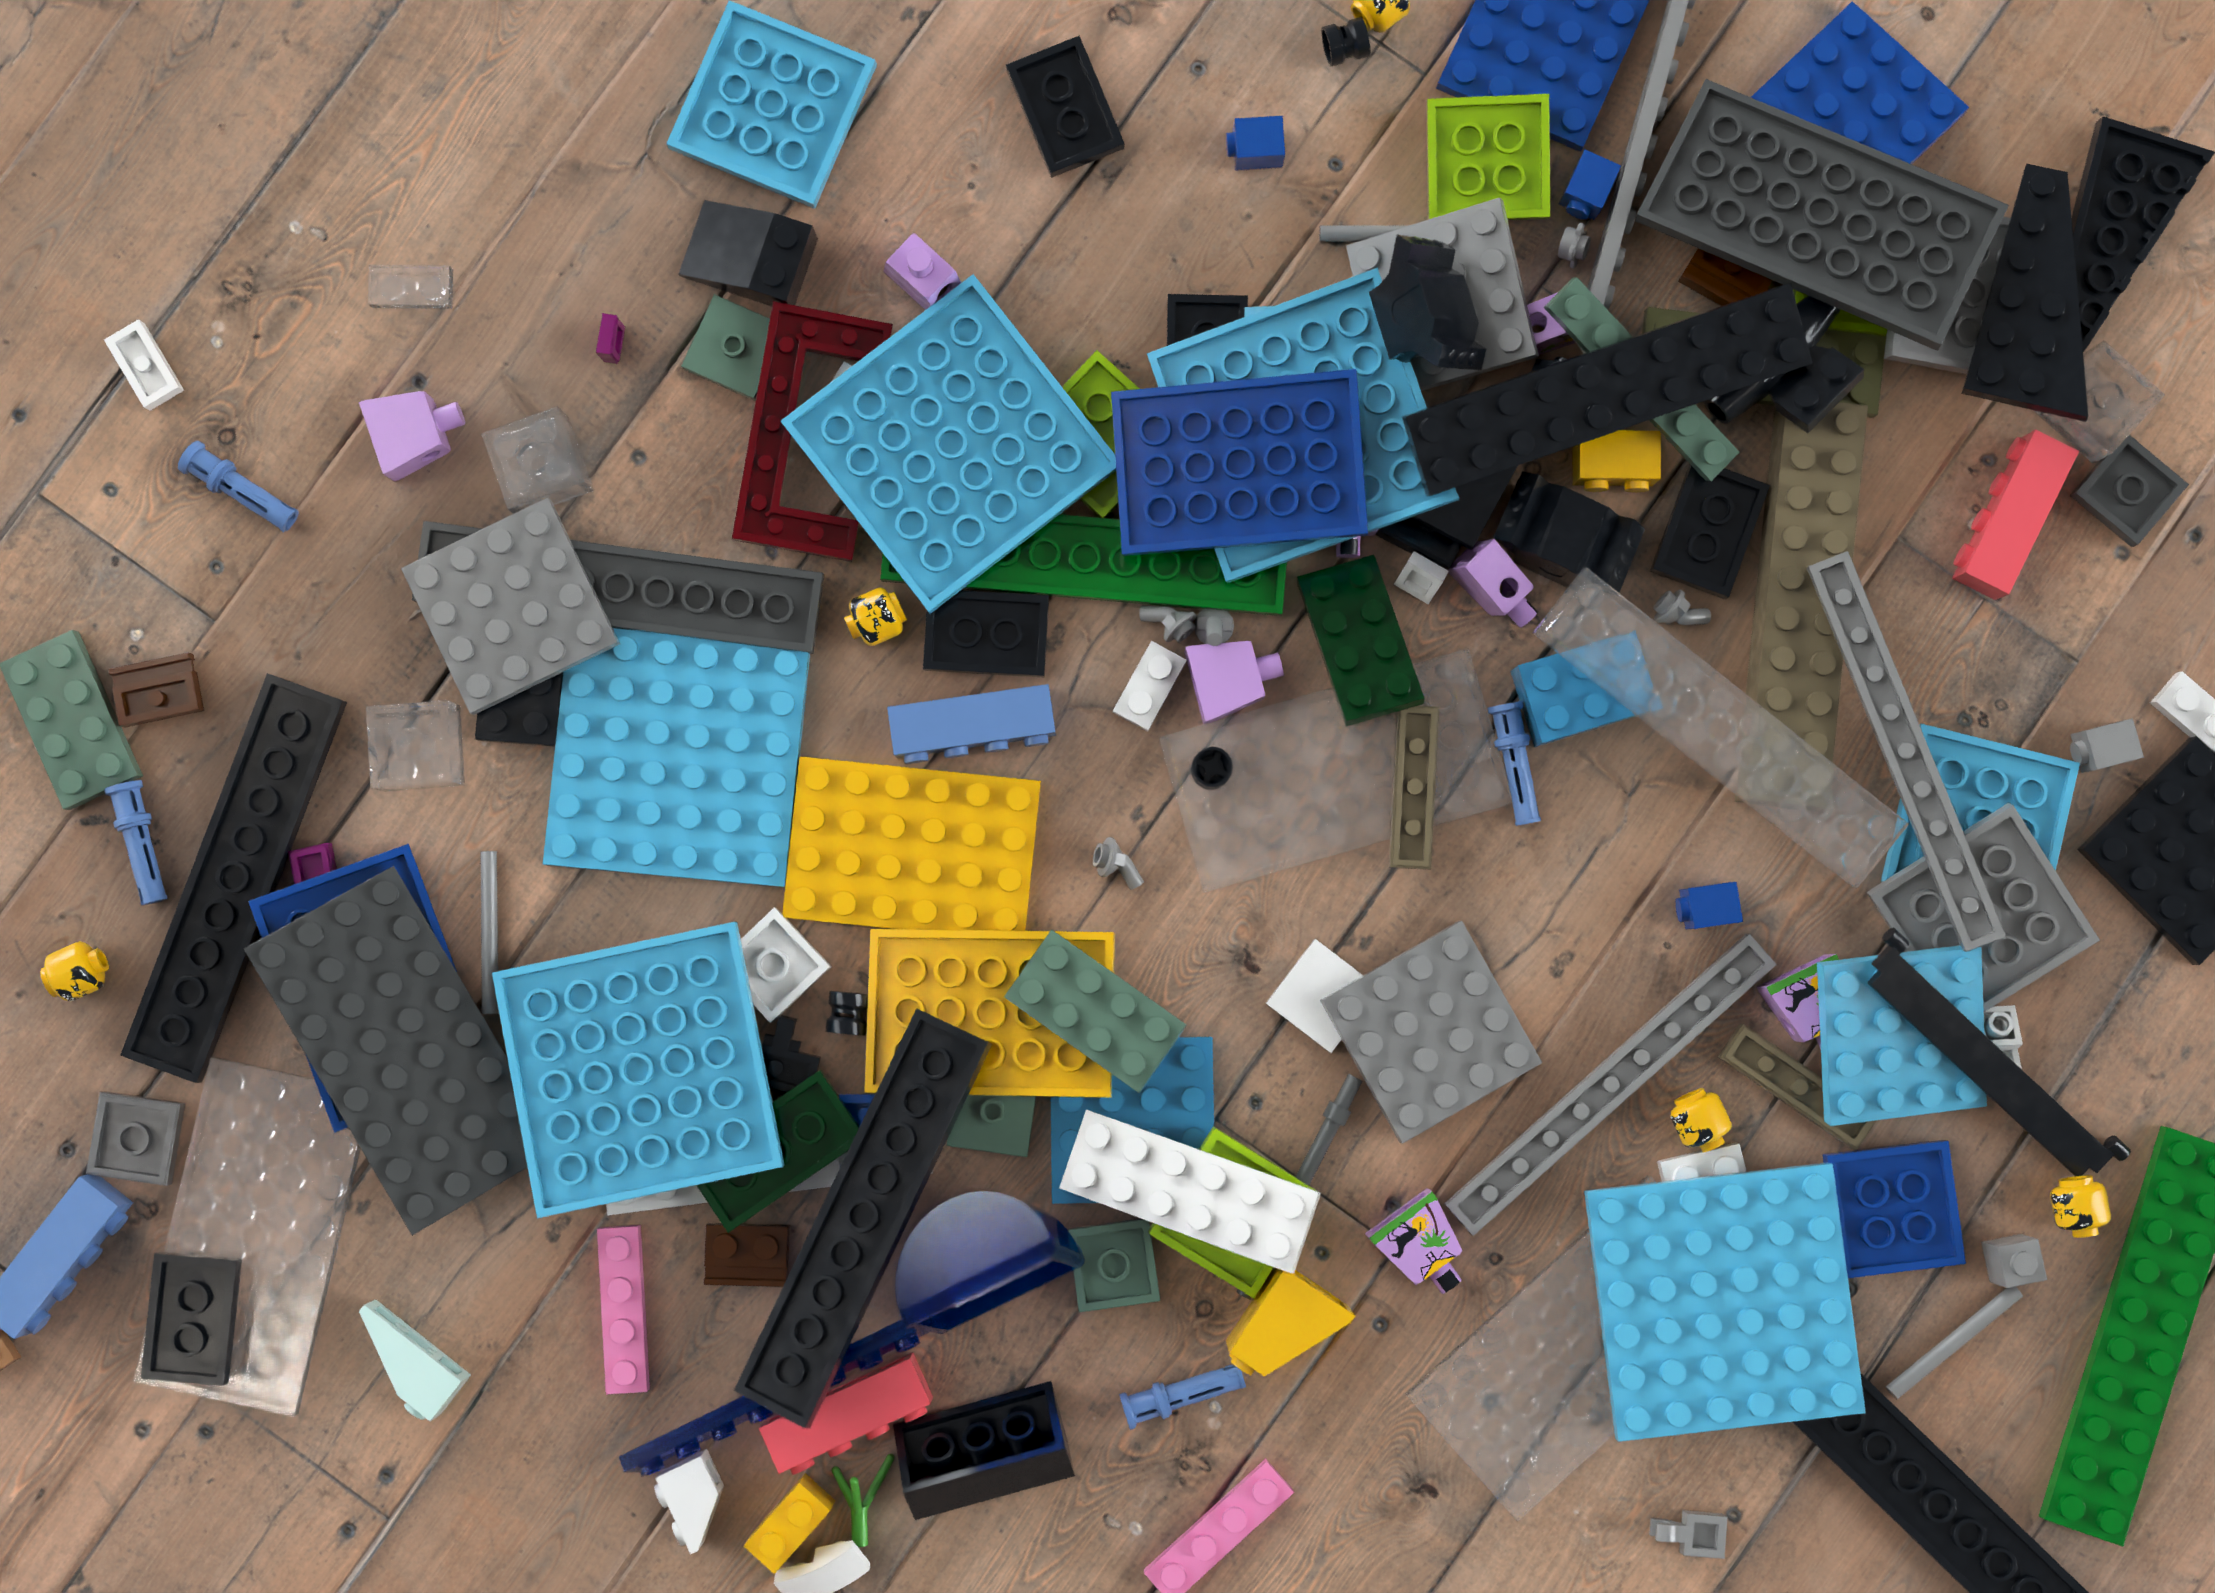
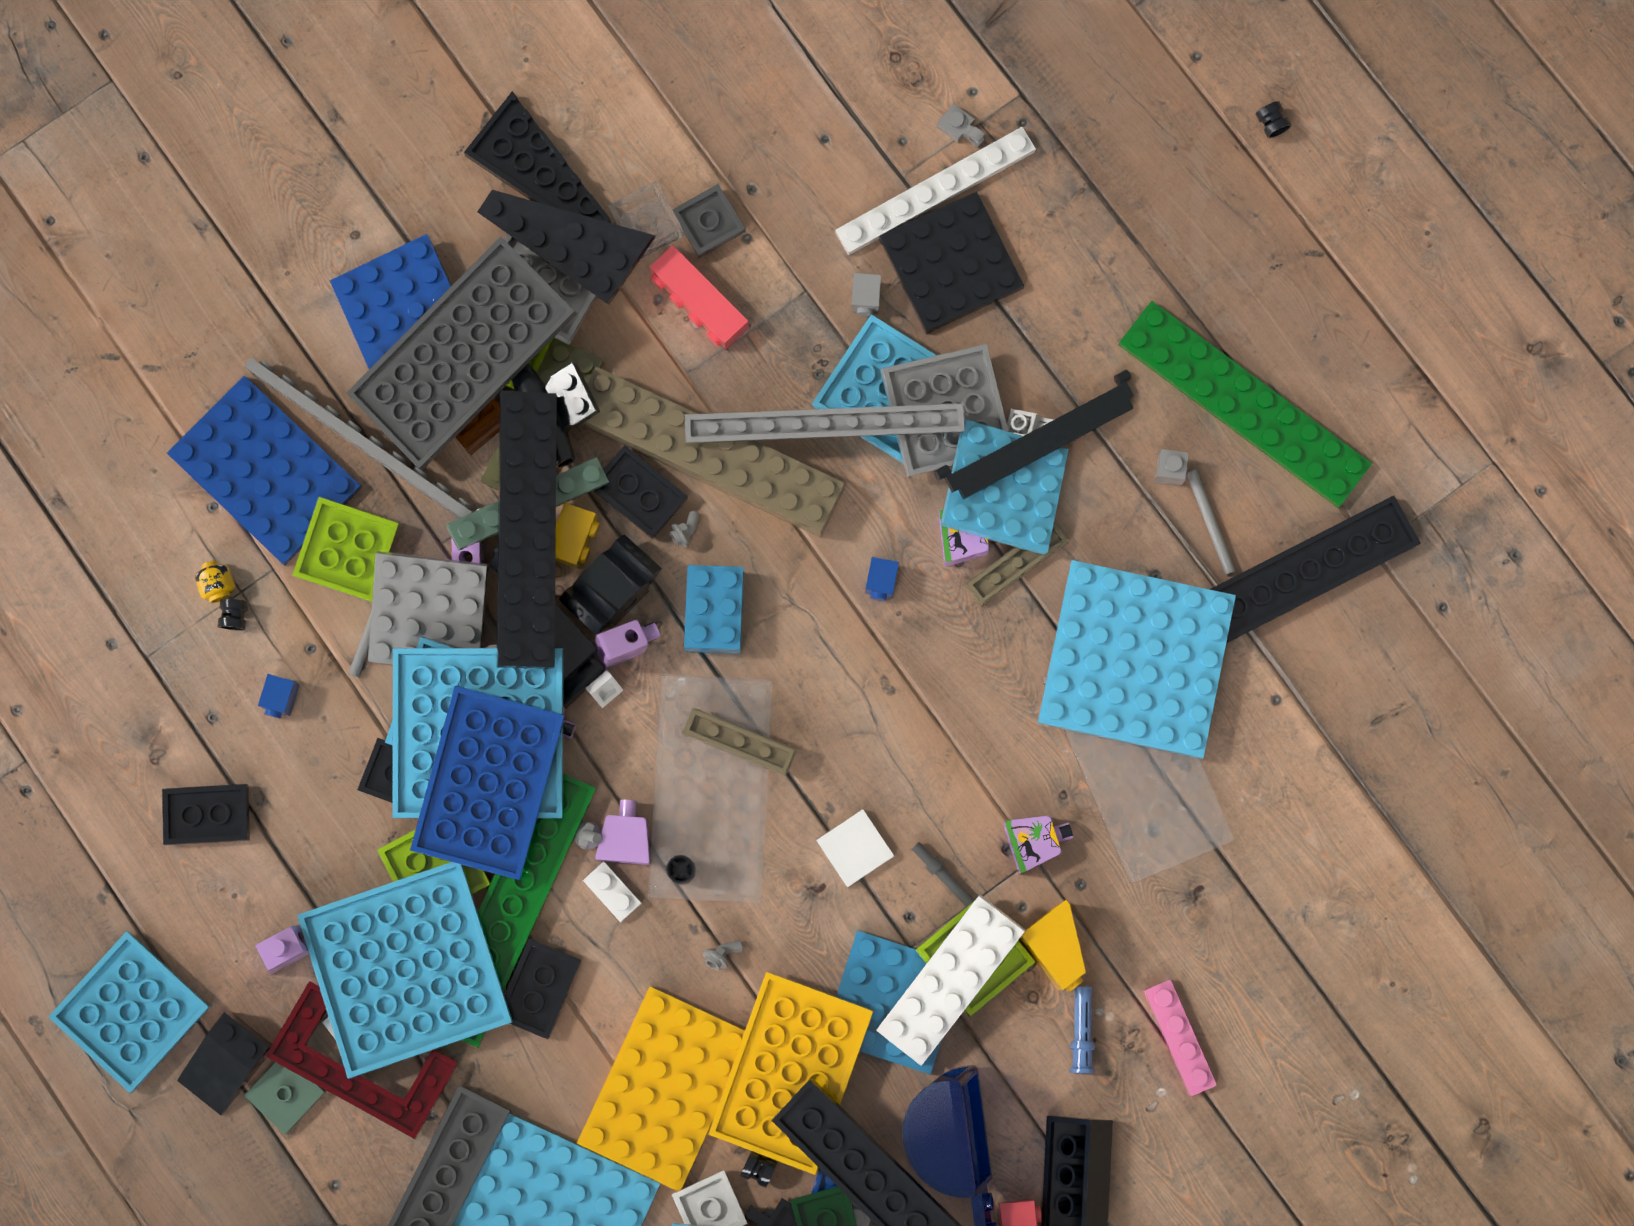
camera: 70 degrees left, 5 degrees down
magenta tile [596,313,625,364] -> none
yellow head [844,587,907,646] -> none
medium blue brick [887,684,1056,764] -> none
sand green plate [947,1095,1036,1157] -> none
sand green plate [1004,929,1187,1093] -> none
sand green plate [1068,1218,1160,1312] -> none
light grey plate [1139,605,1197,643] -> none
dark green plate [1297,554,1424,727] -> none
light grey plate [1320,921,1542,1144] -> none
black slope [1369,234,1487,370] -> none
light grey plate [1444,934,1777,1236] -> none
medium blue pin [1487,701,1541,826] -> none
clear plate [1532,567,1909,889] -> none
light grey plate [1558,223,1591,269] -> none
blue brick [1559,150,1622,220] -> none
light grey plate [1649,1510,1728,1559] -> none
white plate [1657,1142,1746,1182] -> none
yellow head [1670,1088,1732,1152] -> none
blue plate [1822,1140,1966,1278] -> none
yellow head [2050,1175,2111,1238] -> none

